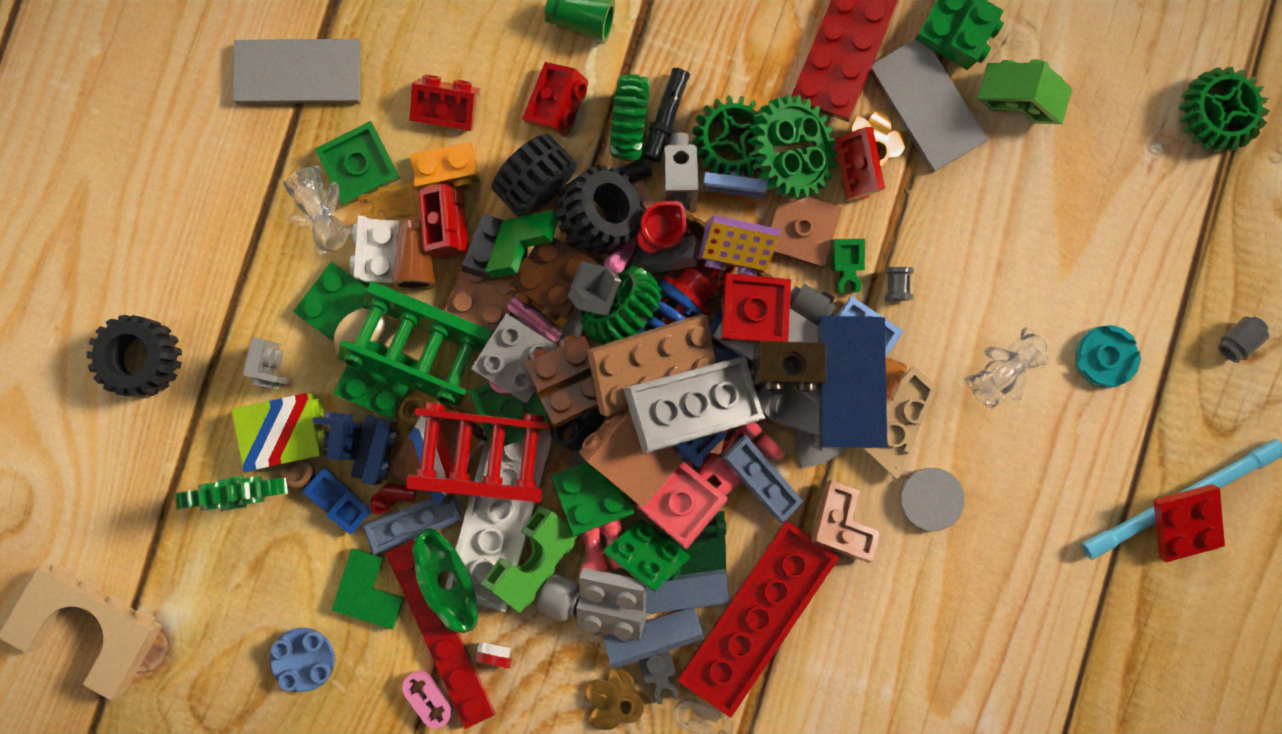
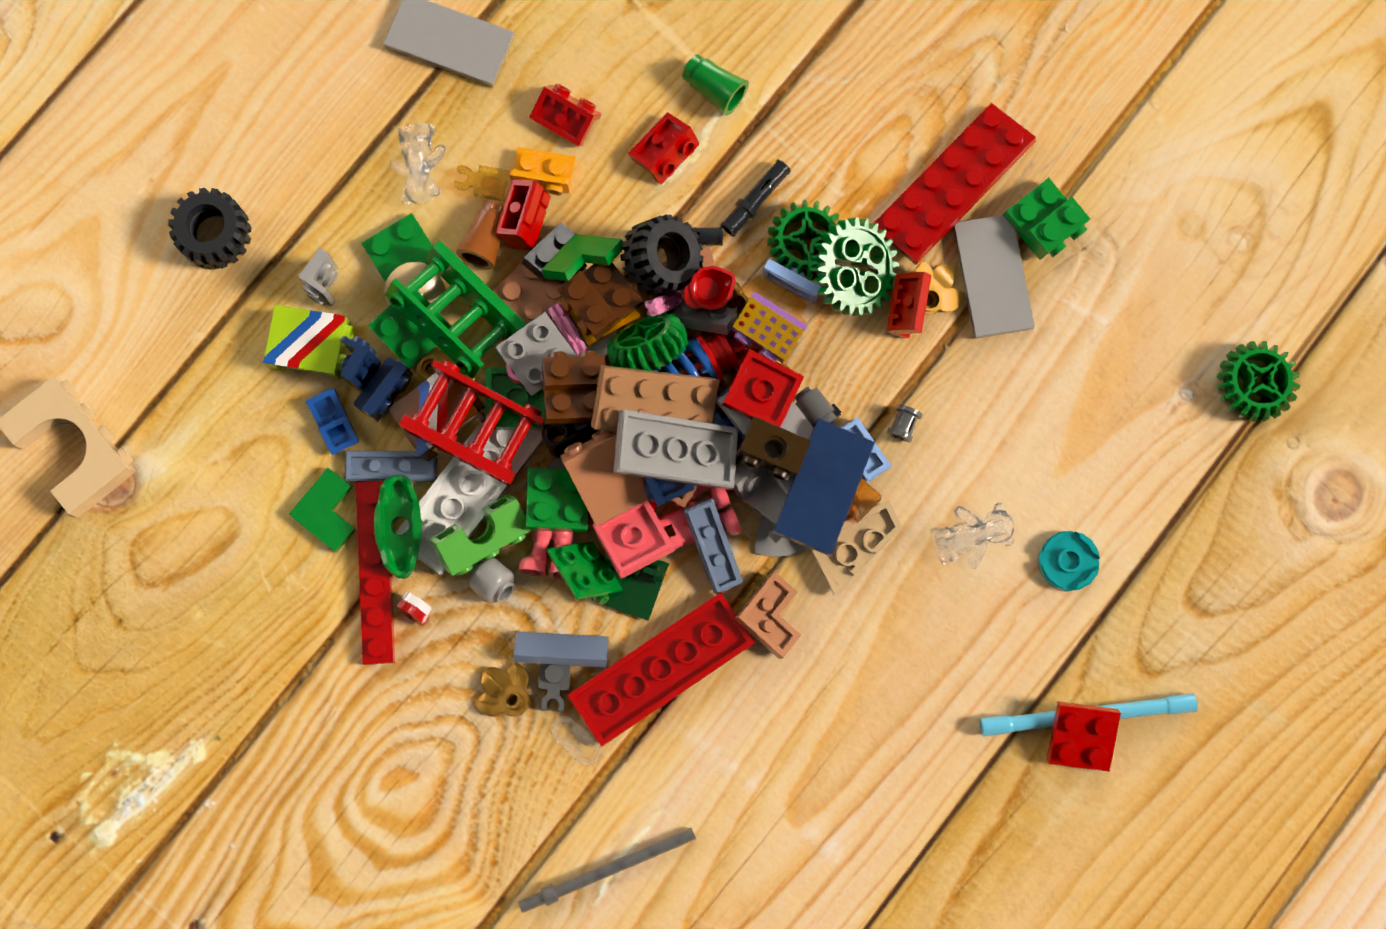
camera: 25 degrees right, 5 degrees down
green gear [174,476,288,511] -> none
medium blue dish [270,627,335,692] -> none
medium nougat tile [280,459,315,488] -> none
green plate [315,121,401,207] -> none
white bracket [350,216,400,284] -> none
red arm [370,483,417,515] -> none
bright pink beam [402,670,453,728] -> none
black tyre [491,133,576,217] -> none
dark grey panel [568,261,620,316] -> none
light grey plate [576,568,646,642] -> none
green gear [610,73,650,161] -> none
sand blue tile [646,569,729,614] -> none
light grey torso [664,133,698,212] -> none
nougat plate [770,195,842,269] -> none
green plate [830,239,865,293] -> none
light grey tile [900,468,964,531] -> none
bright green brick [977,59,1073,124] -> none
dark grey brick [1218,316,1269,363] -> none

